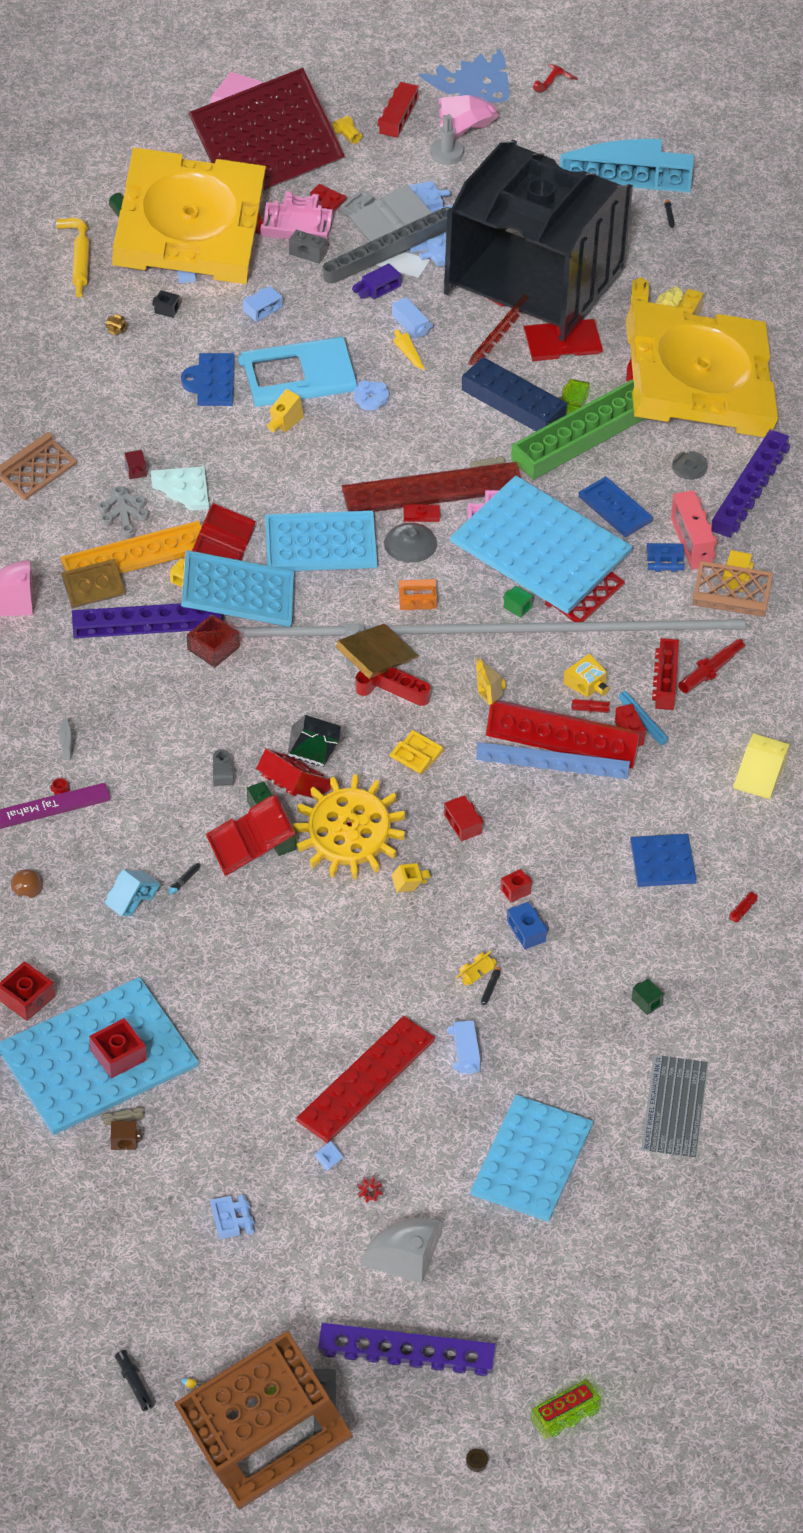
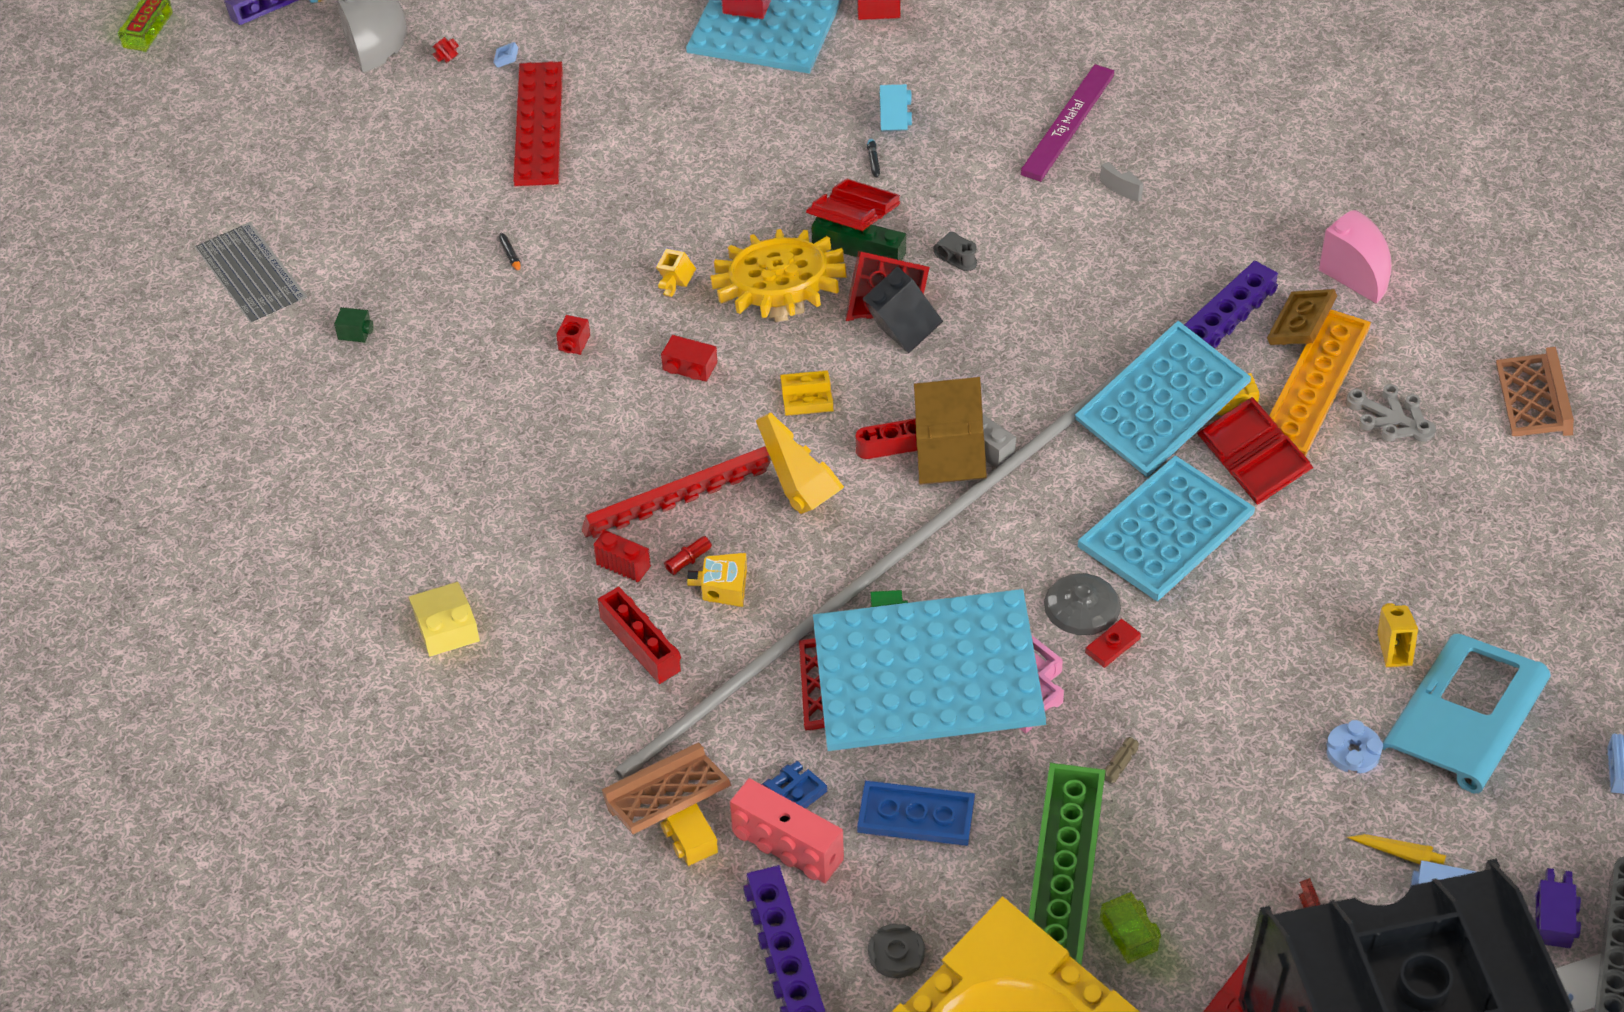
camera: 140 degrees right, 0 degrees up
dark orange hair [11,869,43,899] -> none
red plate [50,778,69,795] -> none
dark red brick [124,450,147,479] -> none
light aqua plate [151,467,209,510] -> none
blue plate [181,353,234,406] -> none
clear red brick [187,614,240,668] -> none
clear red plate [341,462,522,512] -> none
orange window [399,579,437,610] -> none
light blue brick [447,1020,480,1074] -> none
yellow hinge [456,951,497,986] -> none
dark blue brick [462,357,567,431] -> none
medium azure plate [470,1095,593,1222] -> none
medium blue plate [476,742,630,779] -> none
blue brick [507,902,548,950] -> none
dark azure axle [619,691,668,745] -> none
blue plate [630,834,696,887] -> none
red piece [678,638,745,693] -> none
red axle [729,891,758,923] -> none

